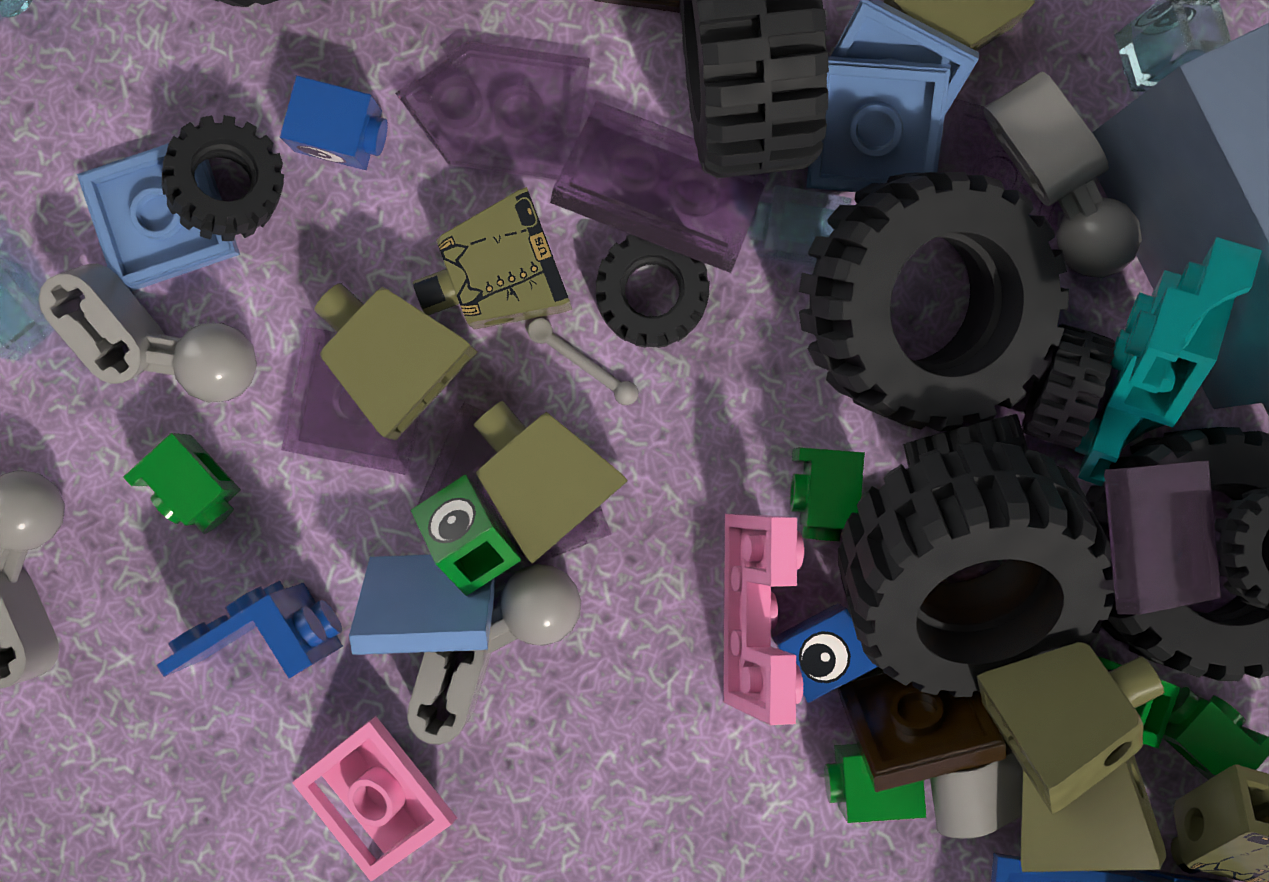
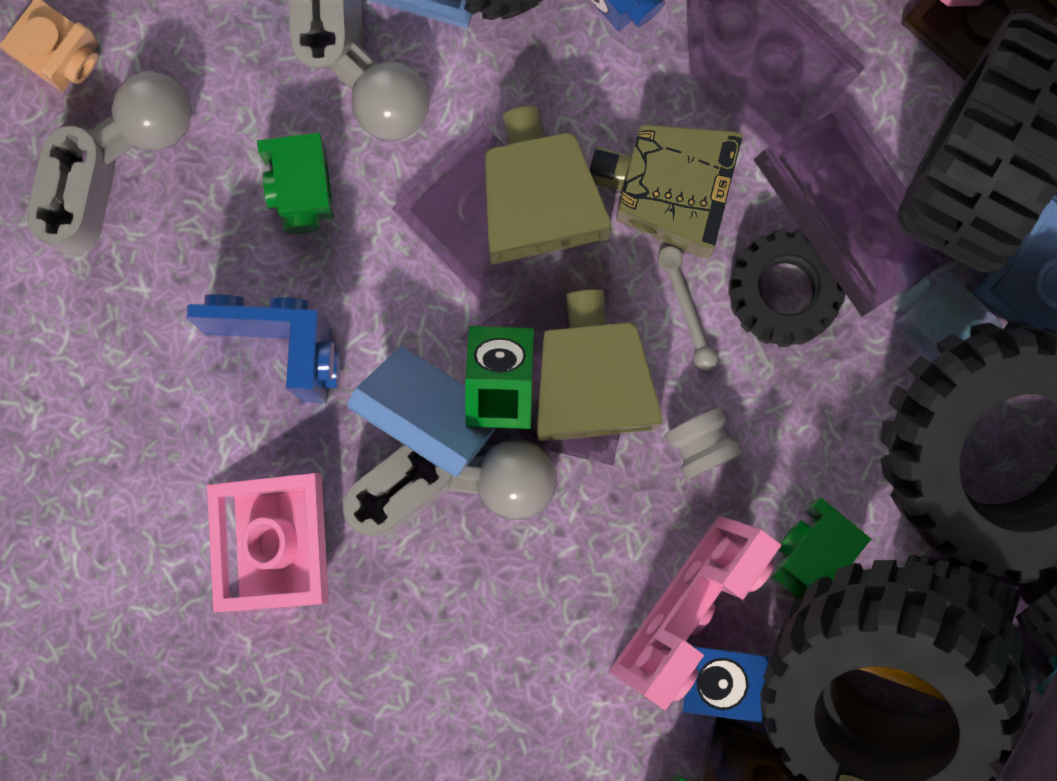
camera: 35 degrees right, 5 degrees down
none -> light grey wheel [664,407,744,481]

